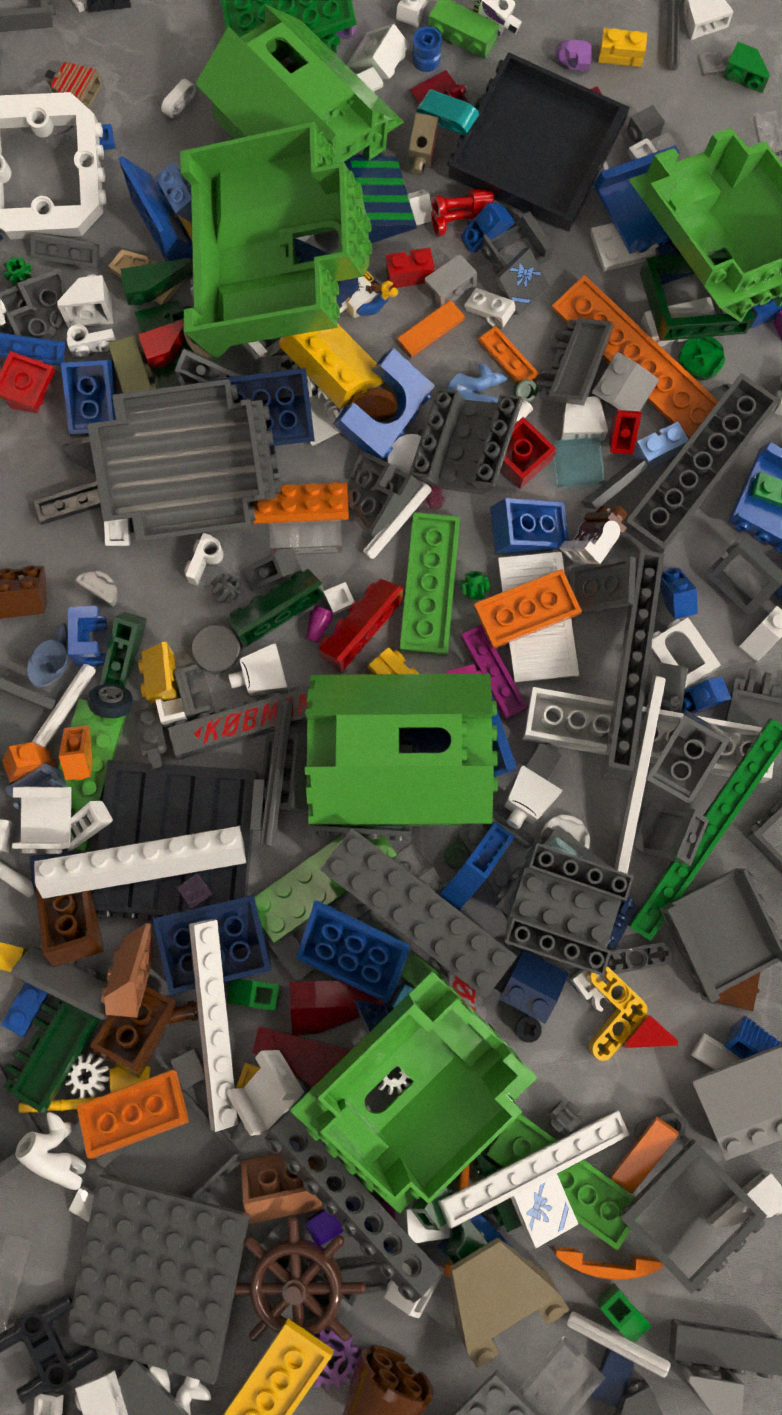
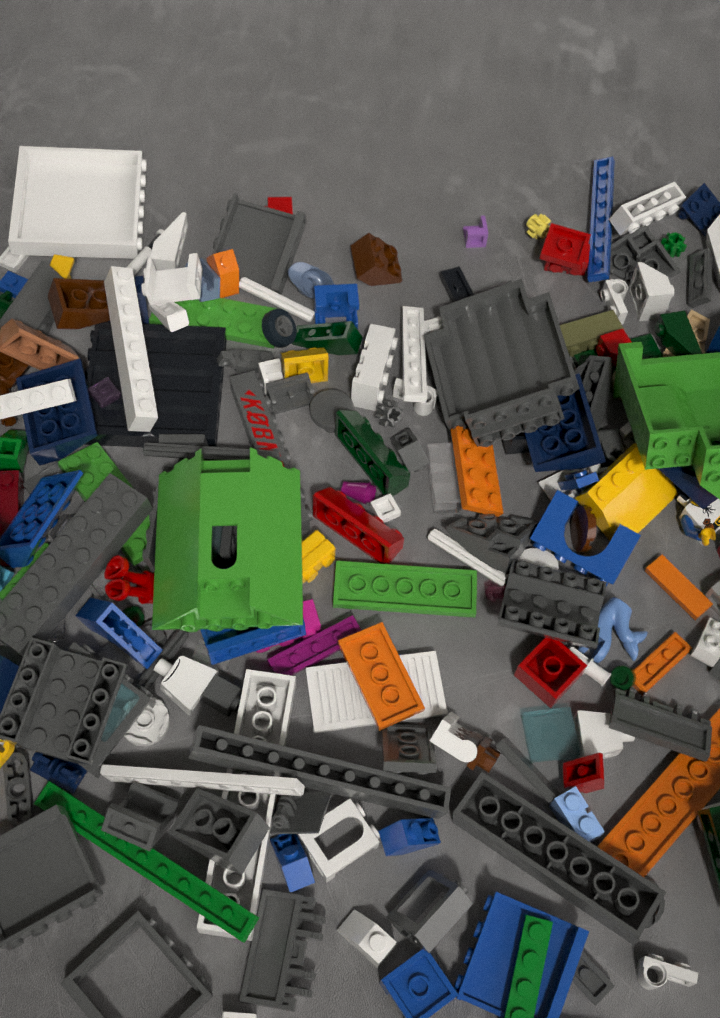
camera: 85 degrees right, 15 degrees down
orange slope [59,725,93,781] -> none
blue slope [61,360,116,434] -> none
light grey plate [74,570,118,608] -> none
white torso [229,643,289,696] -> none
green gear [460,571,490,600] -> none
blue slope [490,498,569,553] -> none
light grey slope [592,352,659,411] -> none
green tile [679,337,725,380] -> none
none -> red piece [104,556,154,604]
none -> white wedge [351,324,398,411]
none -> white plate [401,306,427,403]
none -> blue plate [558,470,599,491]

